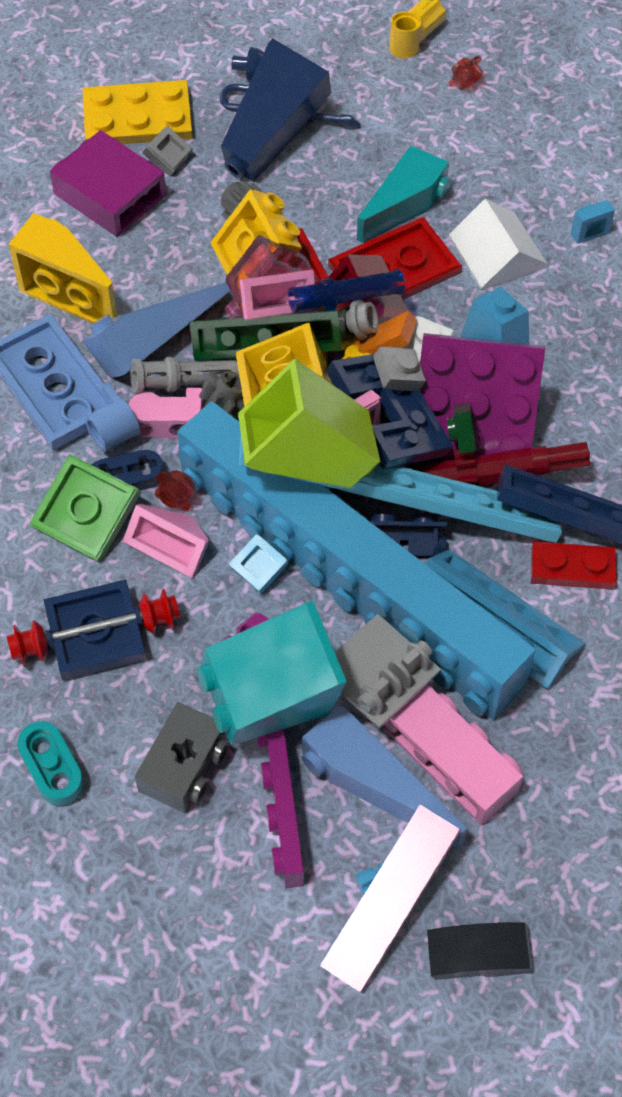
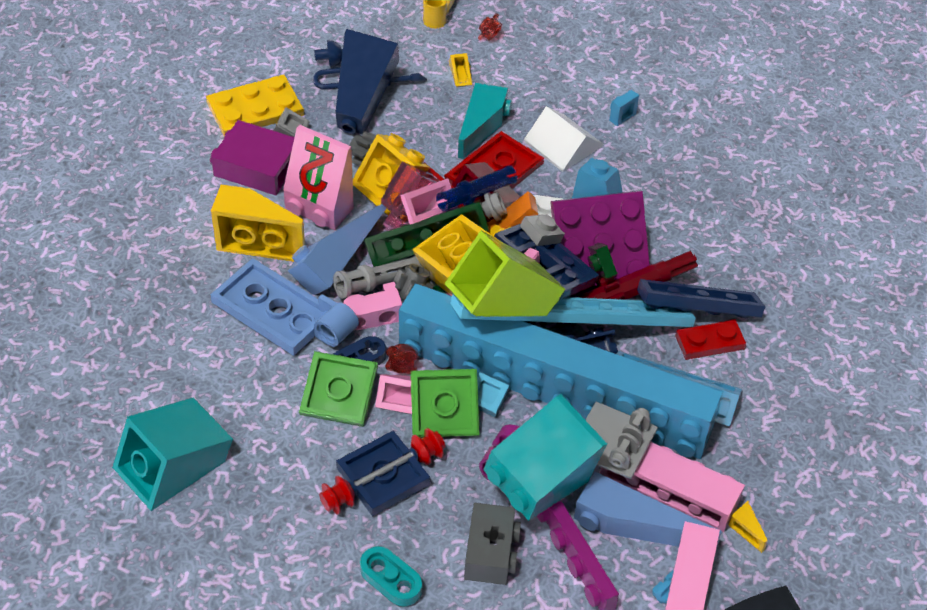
camera: 20 degrees left, 10 degrees down
none -> bright pink slope [283,125,354,230]
none -> bright green tile [411,369,479,437]
none -> yellow piece [449,53,472,87]
none -> yellow piece [728,501,768,553]

